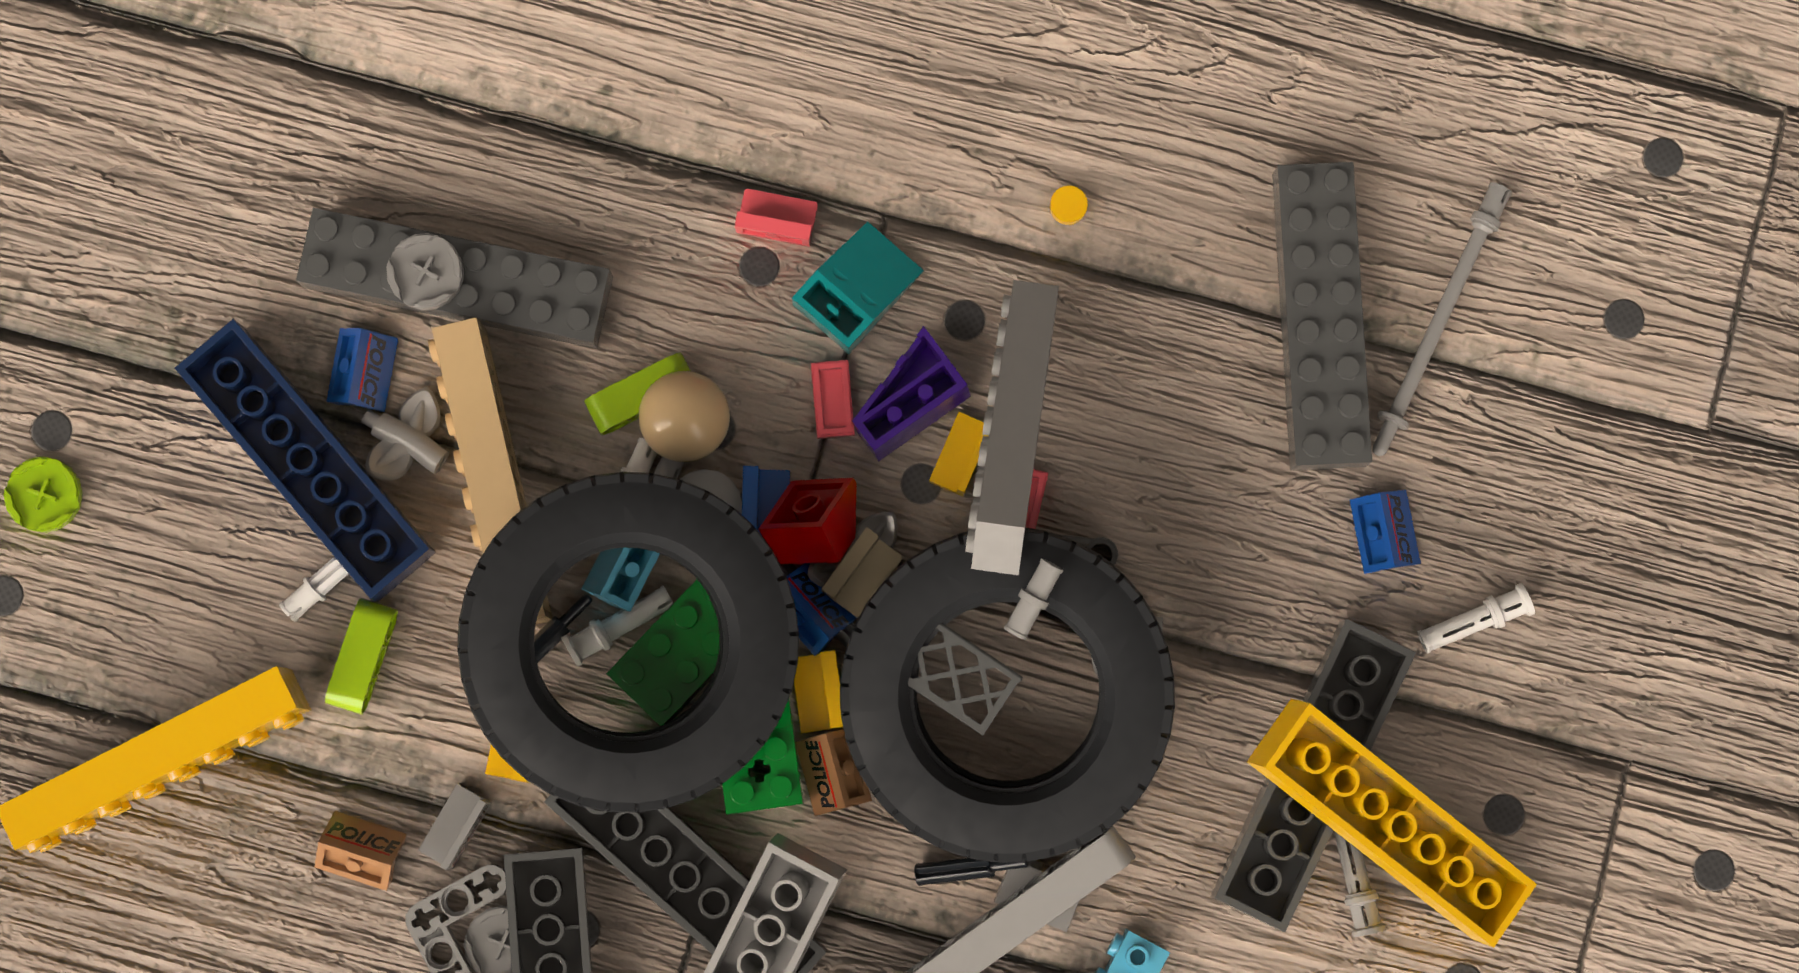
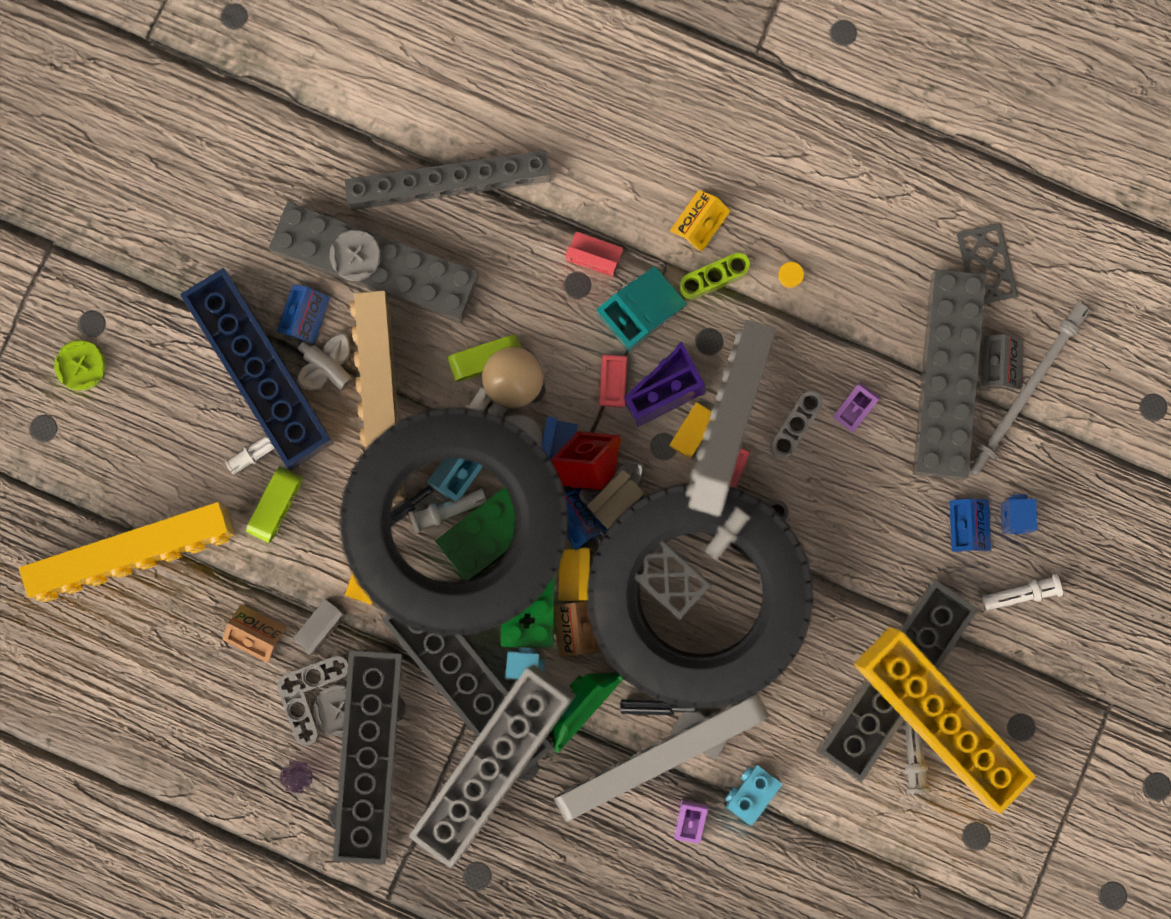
camera: 15 degrees right, 0 degrees up
none -> dark grey brick [344,150,550,210]
none -> medium azure brick [506,648,545,679]
none -> green wedge [553,672,624,754]
none -> yellow panel [670,190,731,252]
none -> lime beam [680,253,750,300]
none -> light grey beam [770,391,823,459]
none -> medium lavender slope [833,382,880,432]
none -> dark grey window [956,223,1018,304]
none -> dark grey panel [982,334,1023,389]
none -> blue brick [1001,494,1037,534]

